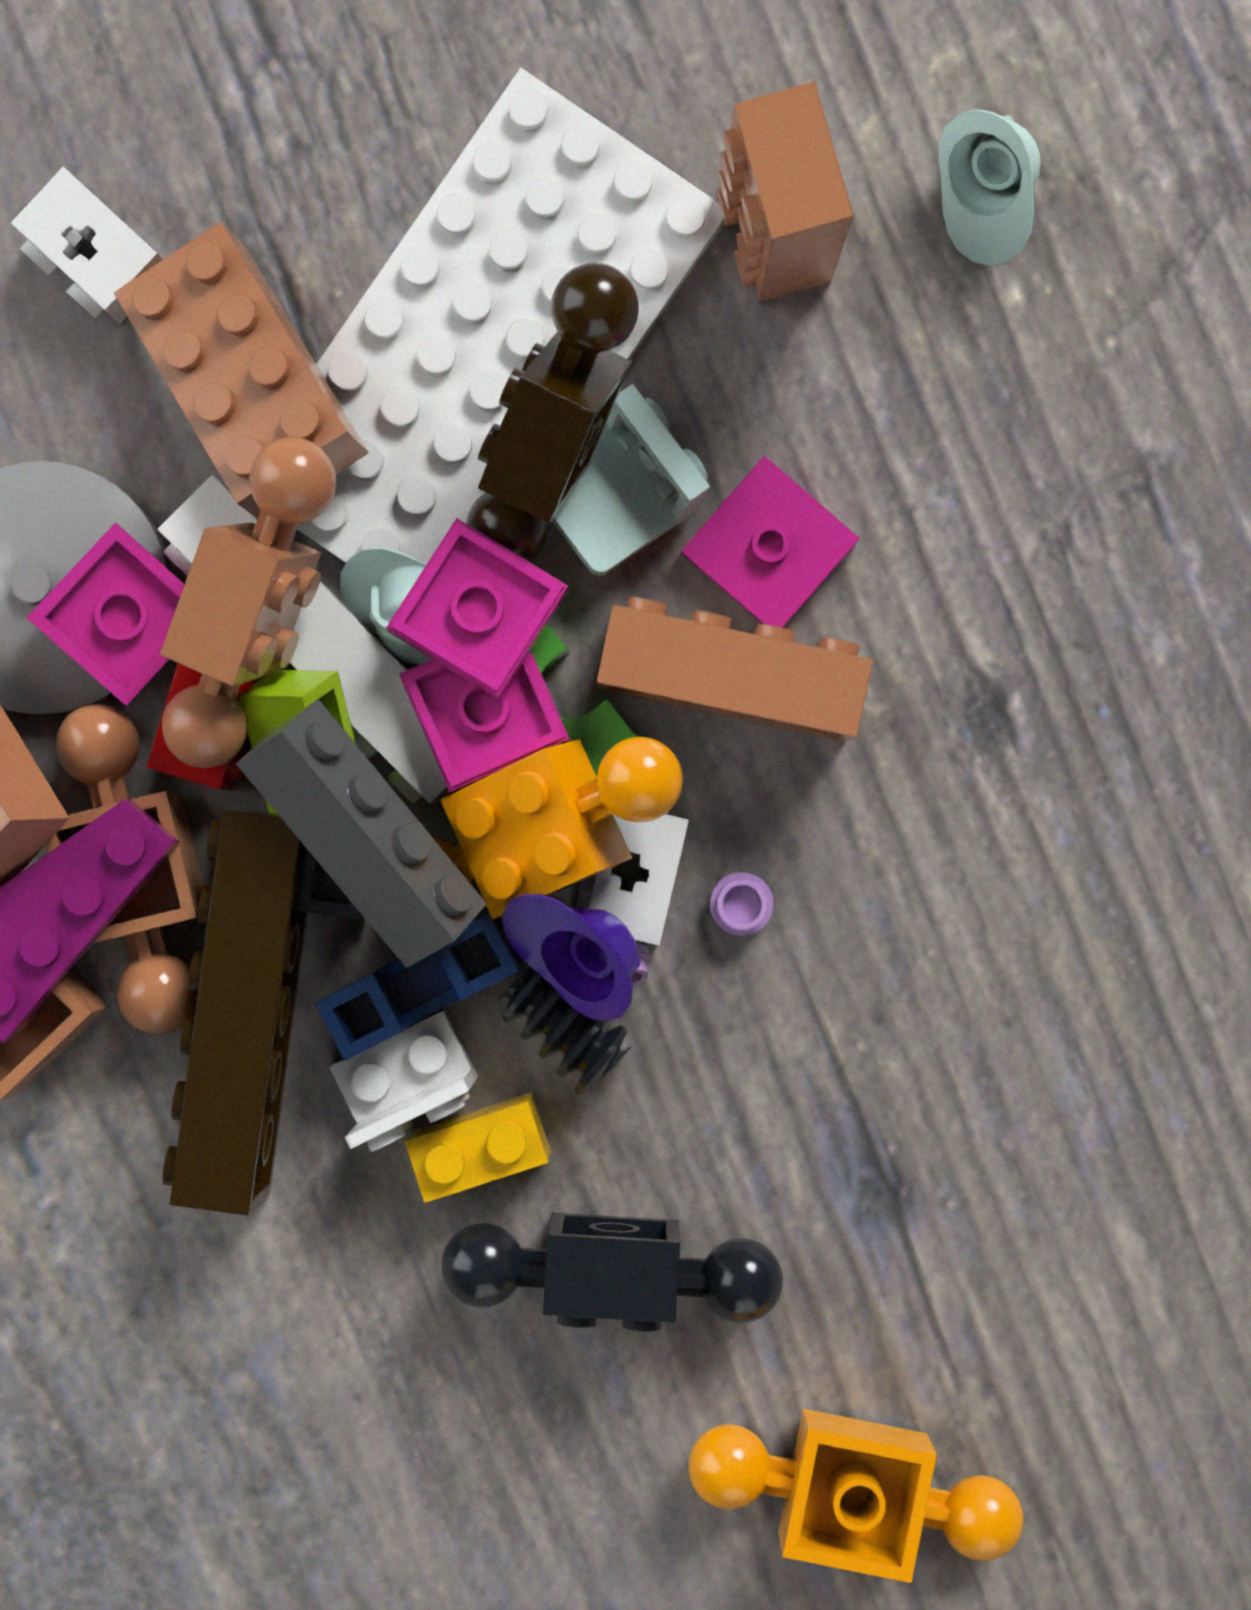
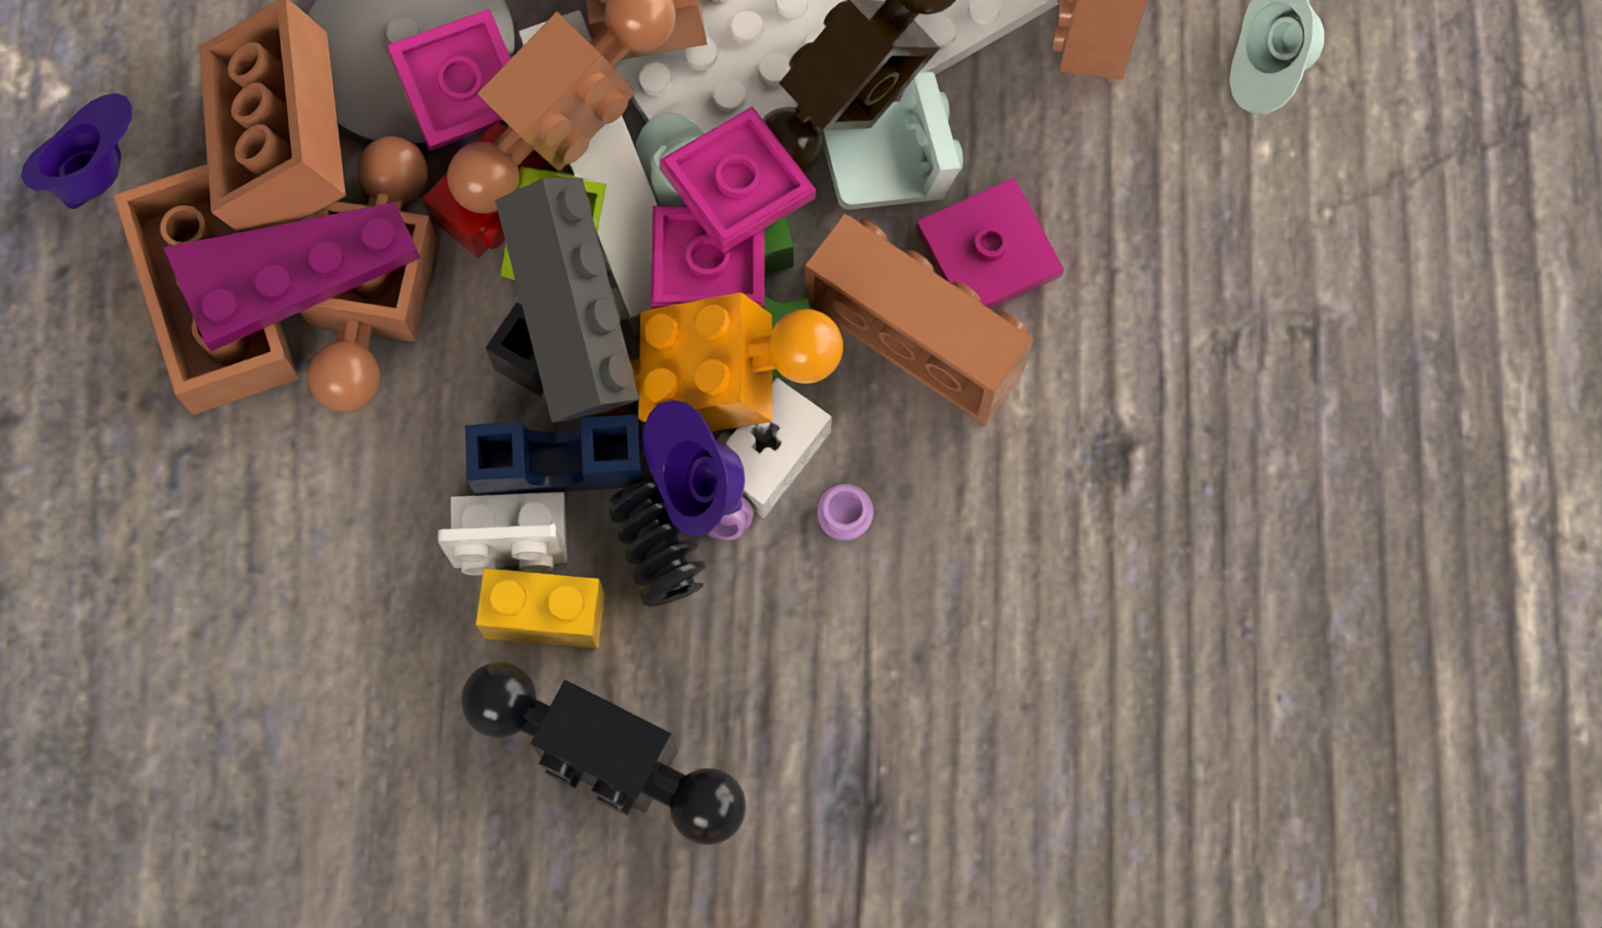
camera: 25 degrees right, 15 degrees down
dark brown brick [163,809,308,1216] -> none

